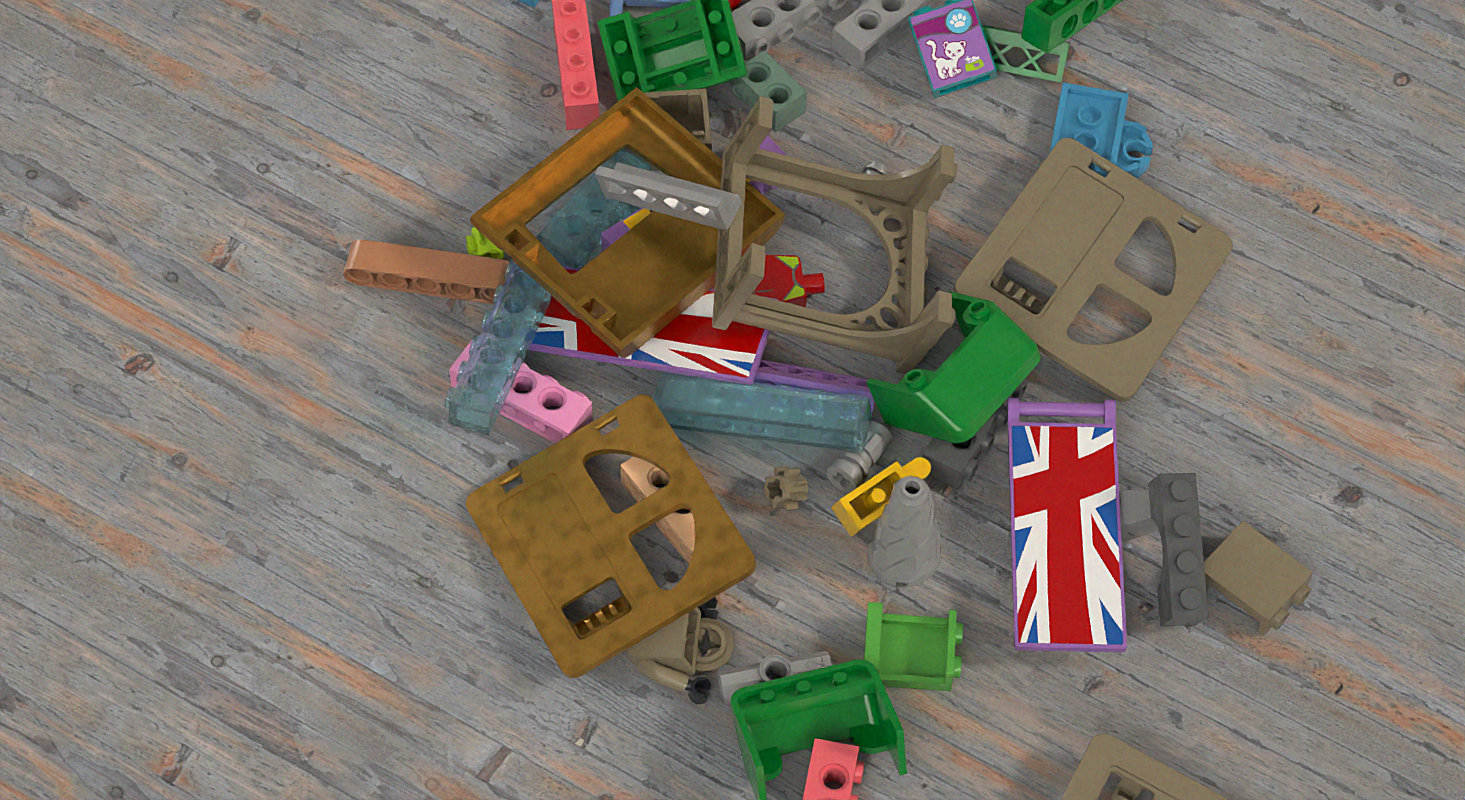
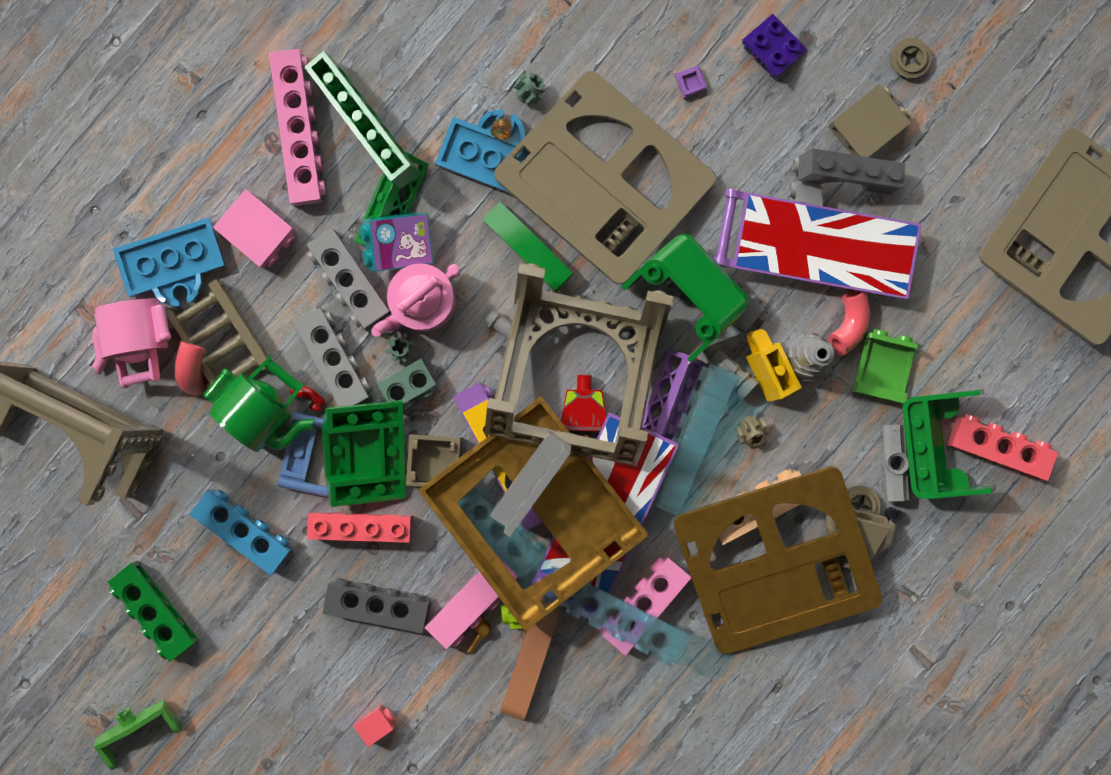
camera: 85 degrees left, 30 degrees up
none -> dark grey brick [322,578,430,633]
none -> coral brick [354,704,396,747]
none -> bright pink piece [371,264,461,337]
none -> sand green gear [385,332,416,362]
none -> bright pink brick [425,553,519,649]
none -> pearl gold hand [467,619,491,654]
none -> green slope [483,202,573,293]
none -> clear orange hinge [490,118,512,140]
none -> sand green gear [513,73,545,104]
none -> medium lavender tile [675,65,708,99]
none -> dark purple hinge [742,14,807,79]
none -> coral cylinder [828,290,871,356]
none -> dark tan gear [890,38,931,79]

